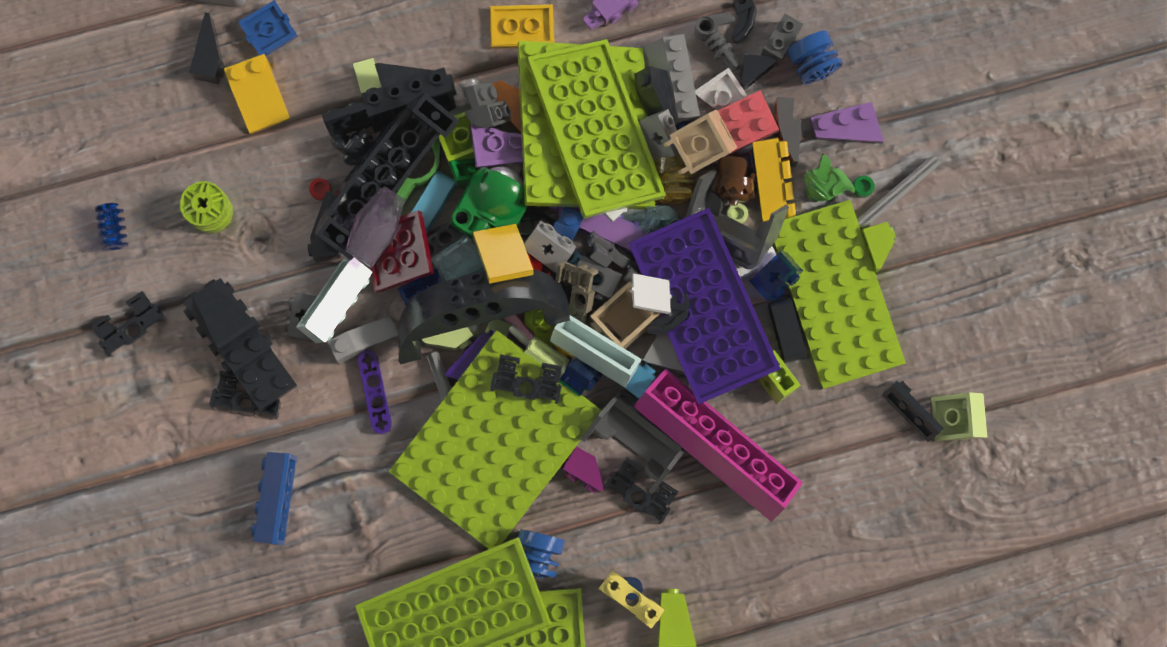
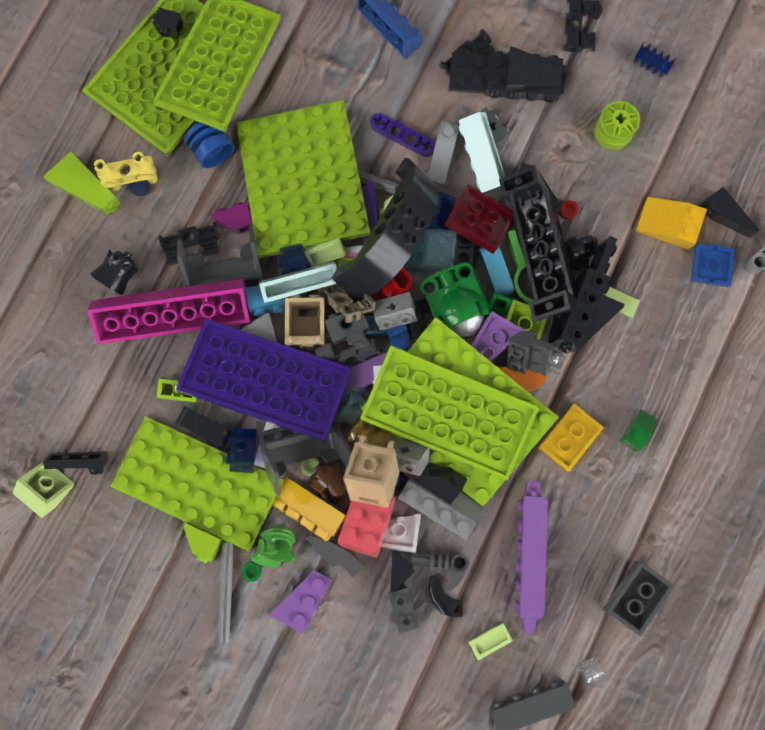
camera: 140 degrees right, 0 degrees up
clear purple piece [345,186,405,267] -> none
yellow tile [473,224,533,284] -> none
black piece [490,354,562,404] -> none
white piece [630,273,672,314] -> none
black piece [647,293,690,335] -> none
blue wheel [787,30,843,85] -> none
none -> black hat [90,249,138,295]

